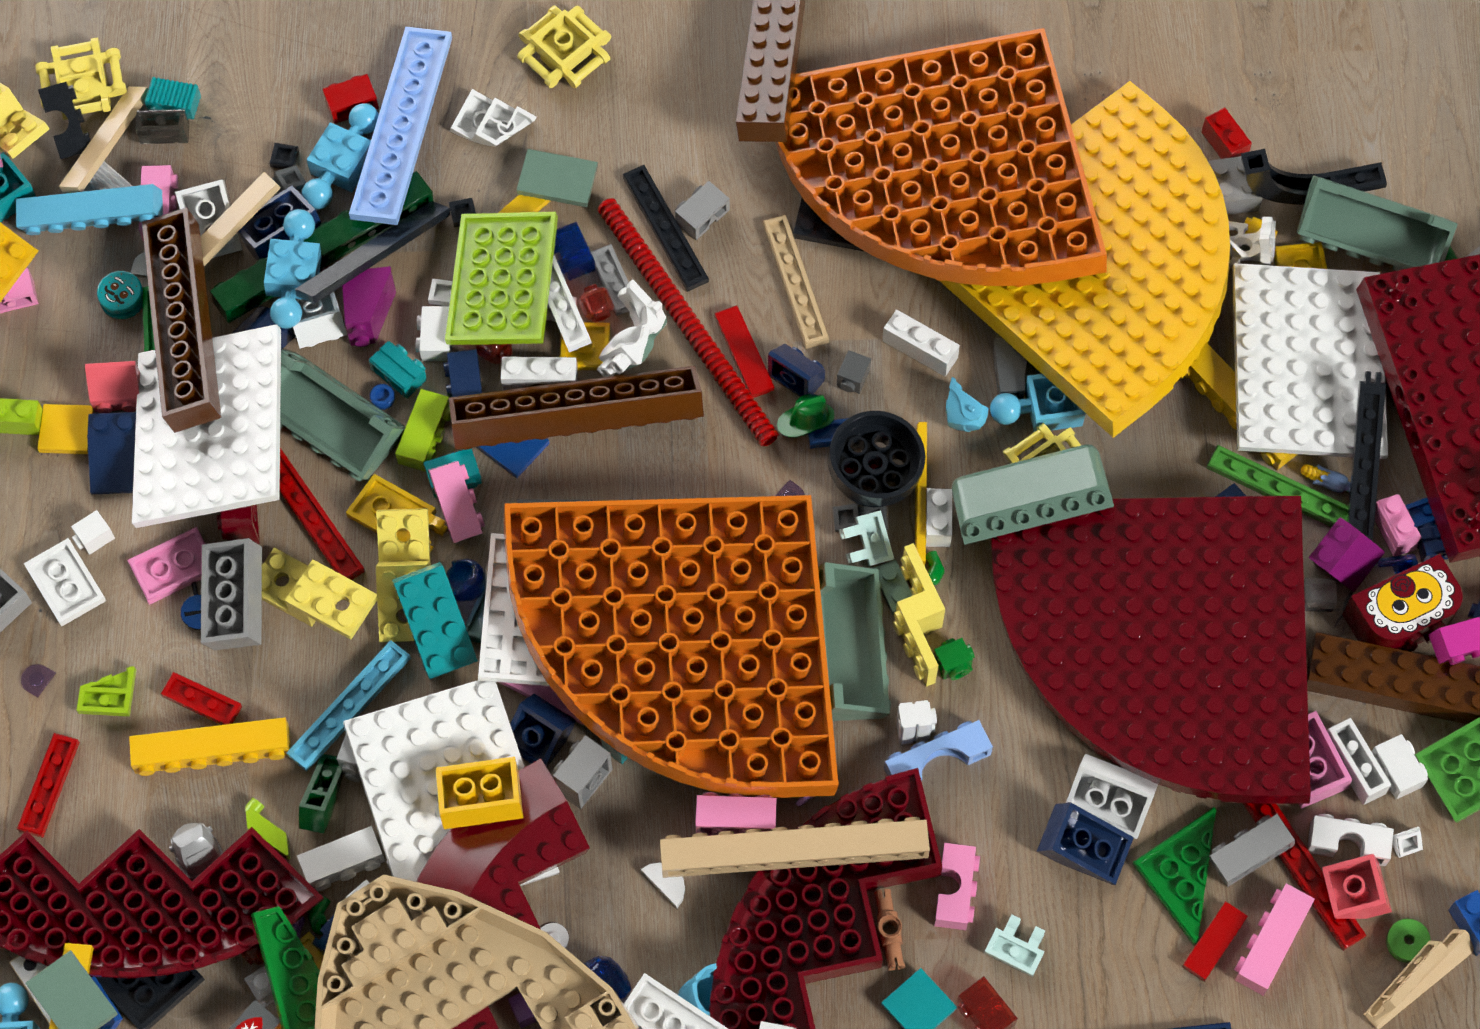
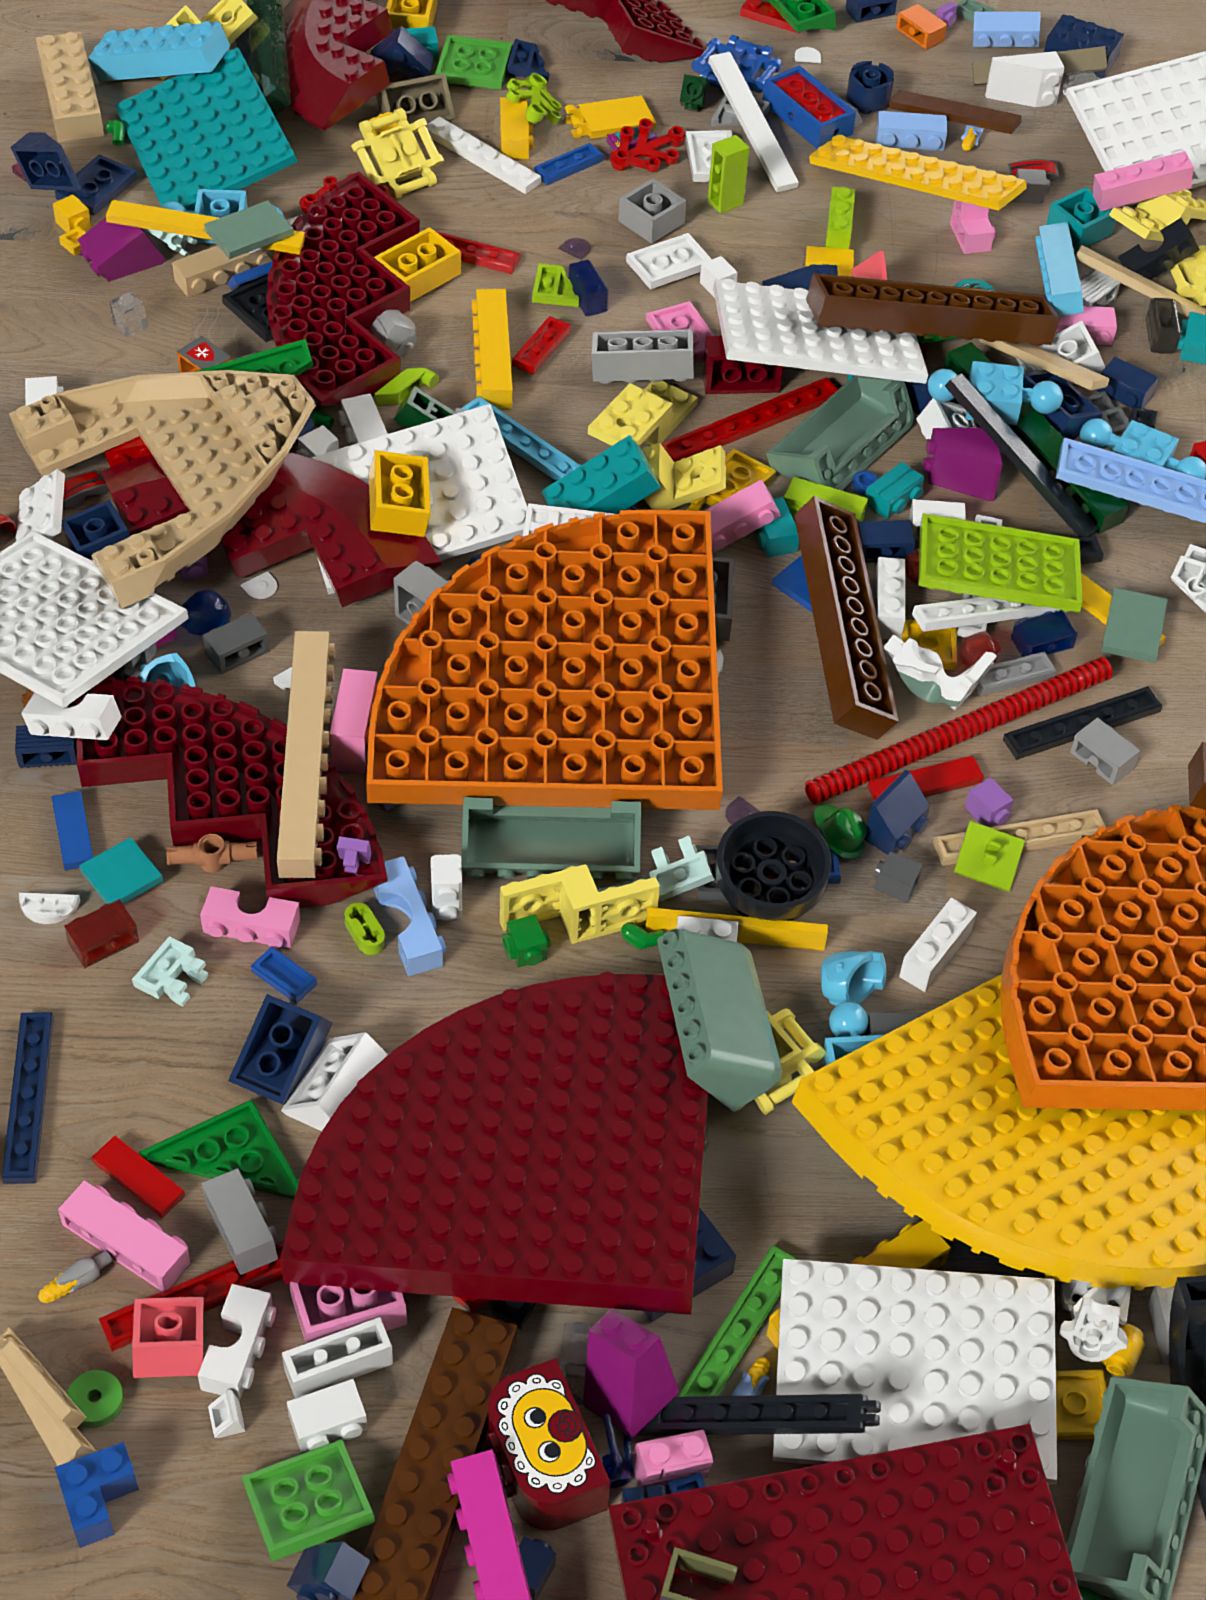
camera: 90 degrees right, 15 degrees down
none -> light grey piece [38,1251,112,1303]
none -> dark grey brick [203,613,270,674]
none -> blue tile [251,946,317,1004]
none -> medium lavender tile [337,836,372,874]
none -> lime beam [344,903,385,955]
none -> yellow brick [374,227,461,302]
none -> clear blue brick [568,259,609,316]
none -> lime piece [953,821,1025,892]
none -> medium lavender brick [965,778,1014,827]
none -> dark blue brick [1096,357,1159,409]

